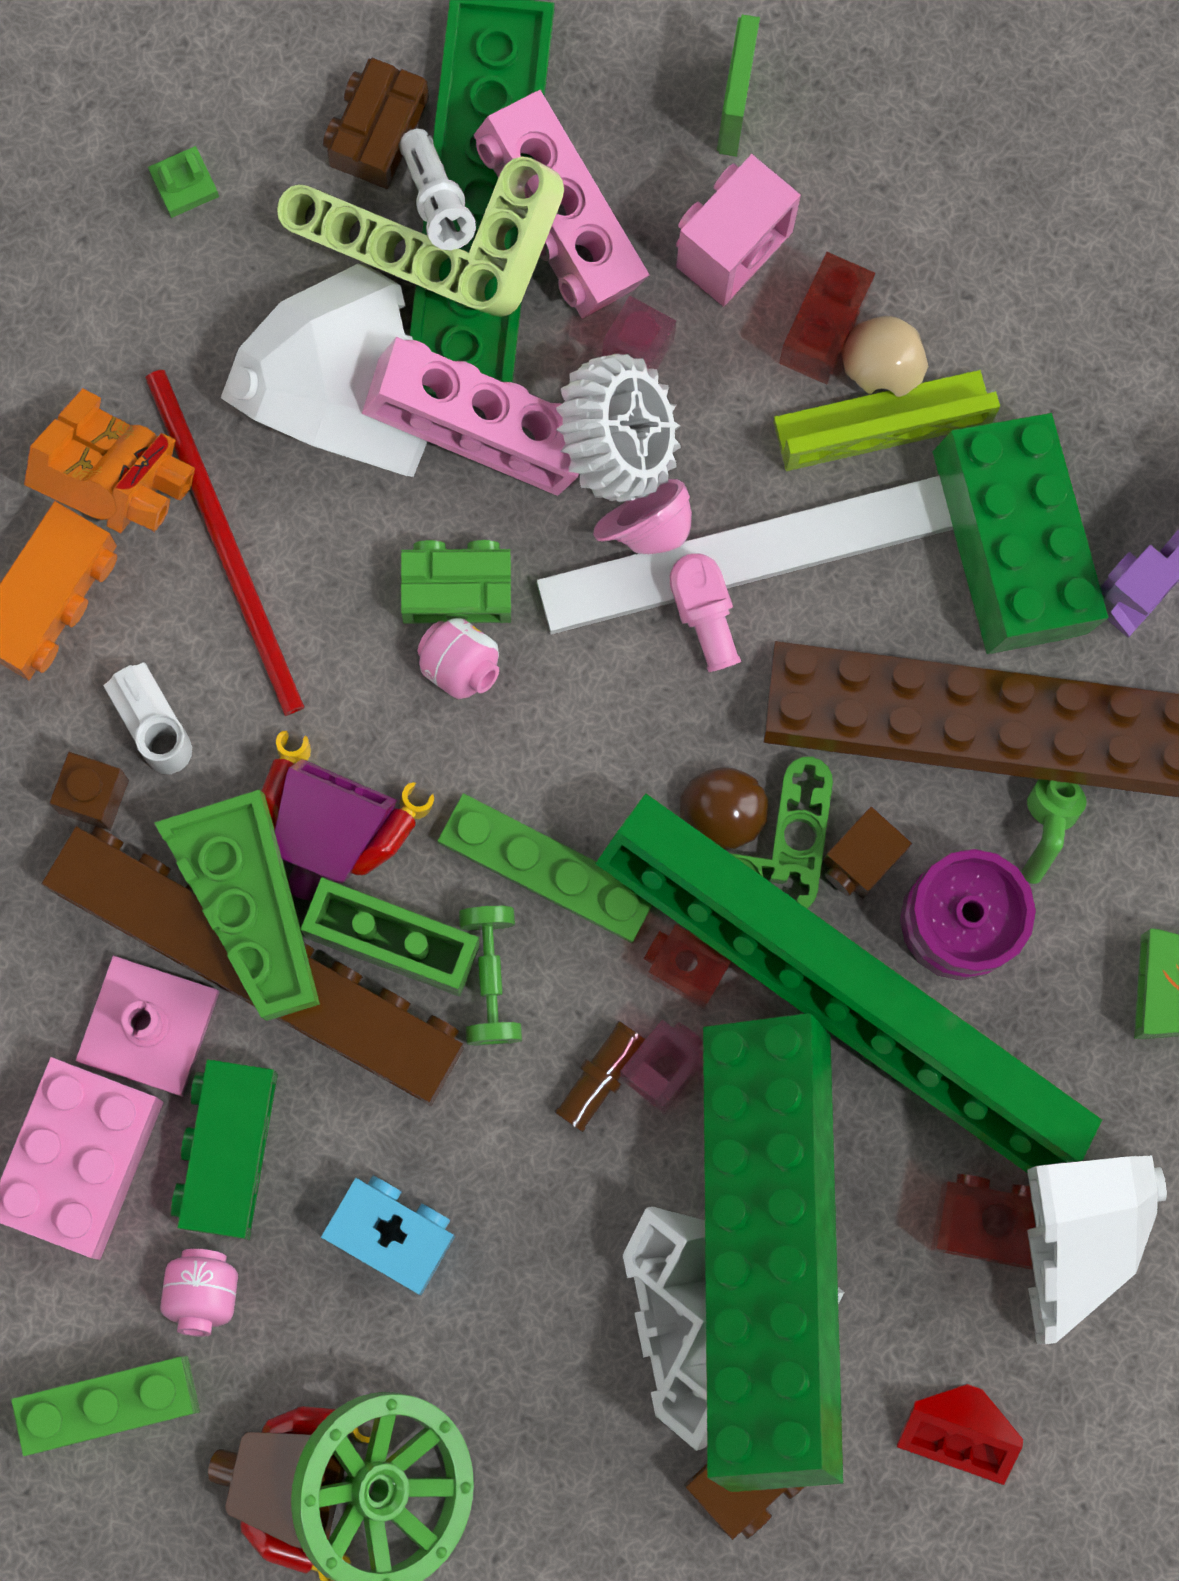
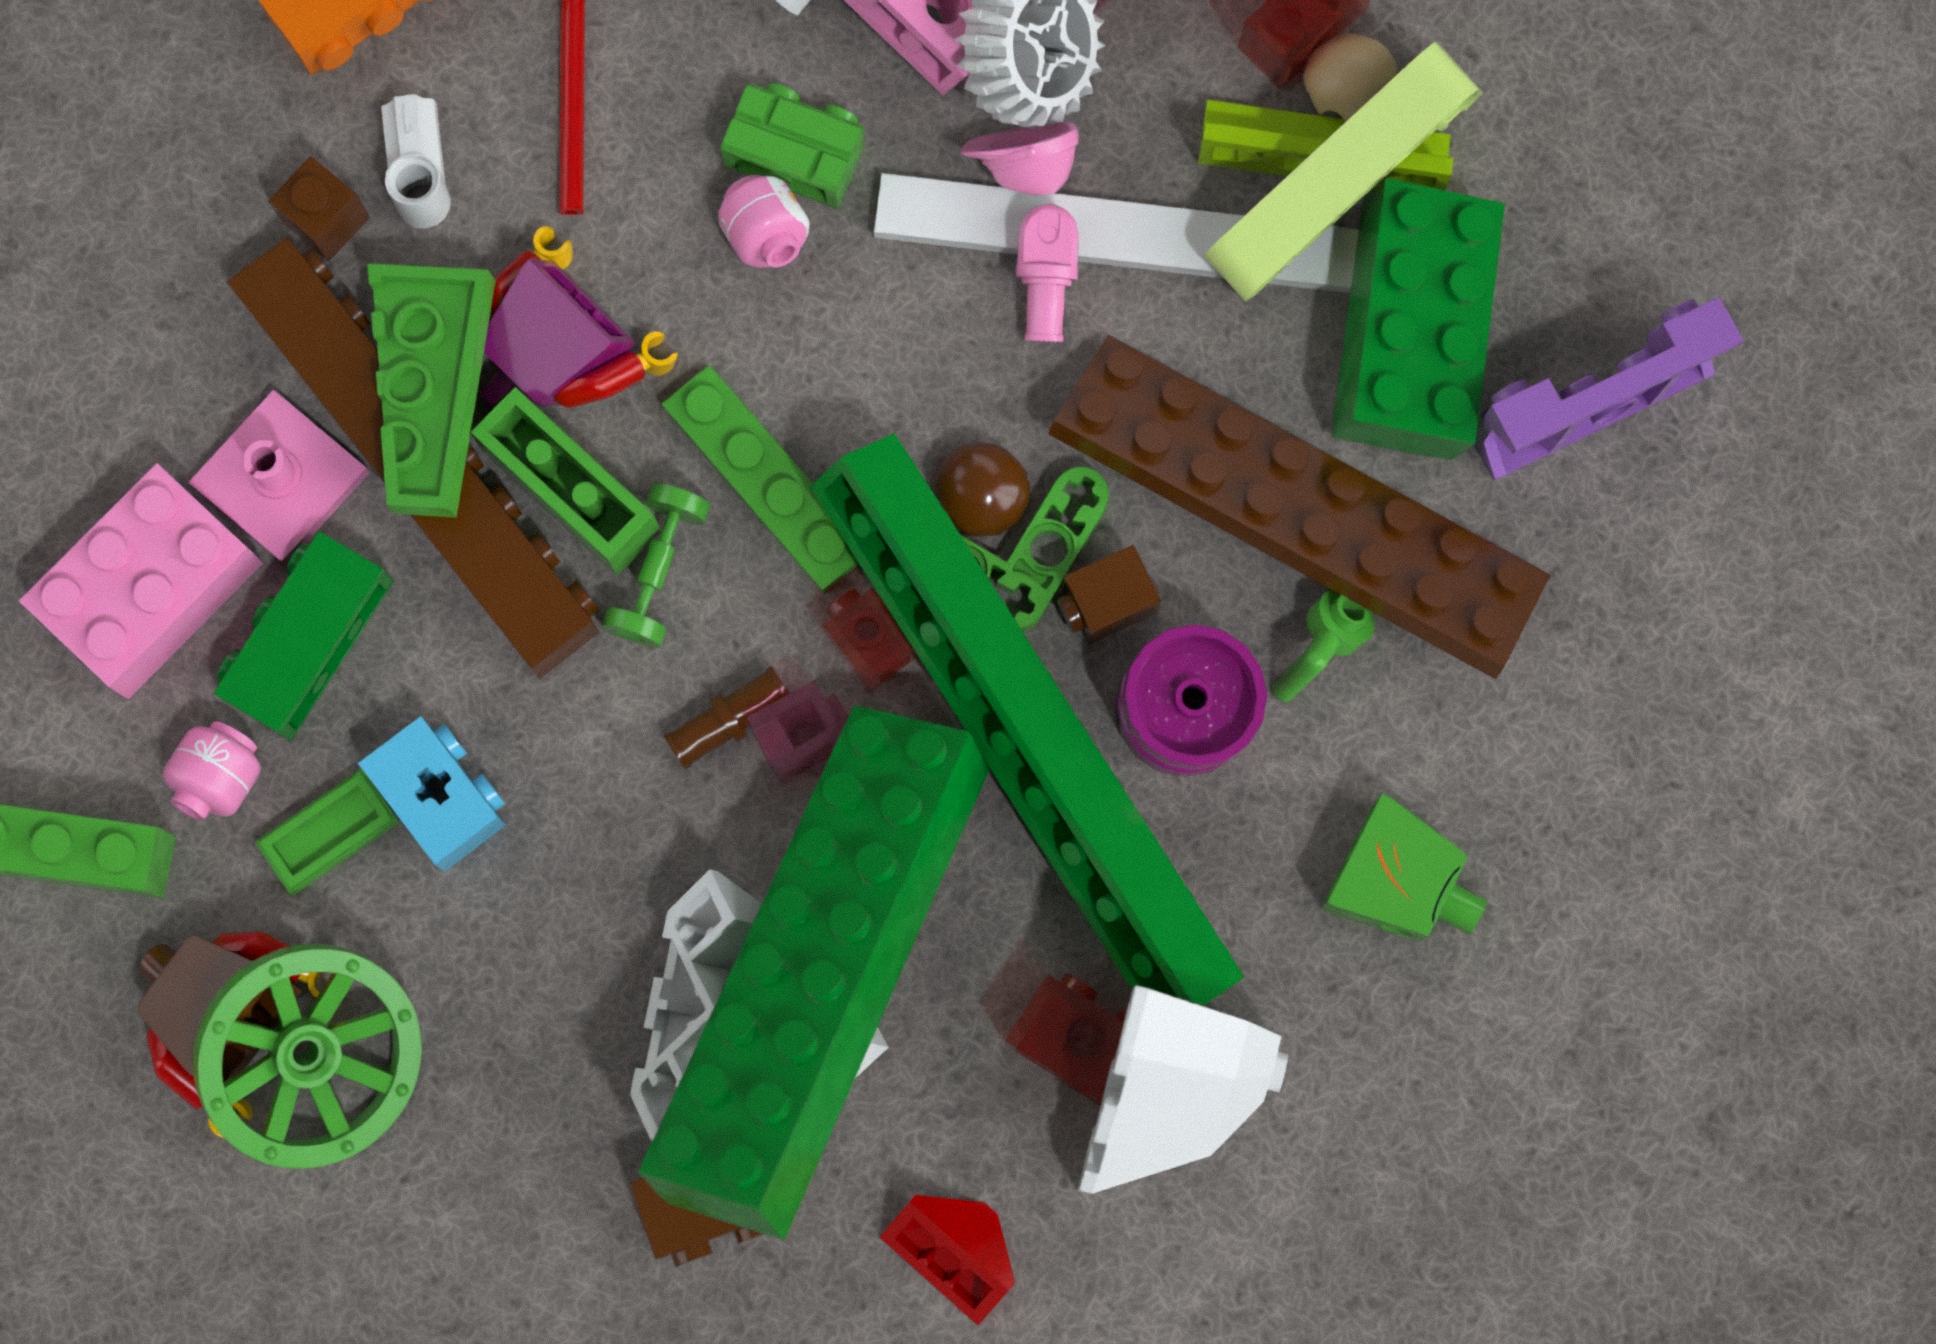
camera: 25 degrees right, 0 degrees up
none -> bright green tile [255,768,400,896]
none -> yellowish green beam [1204,42,1483,302]

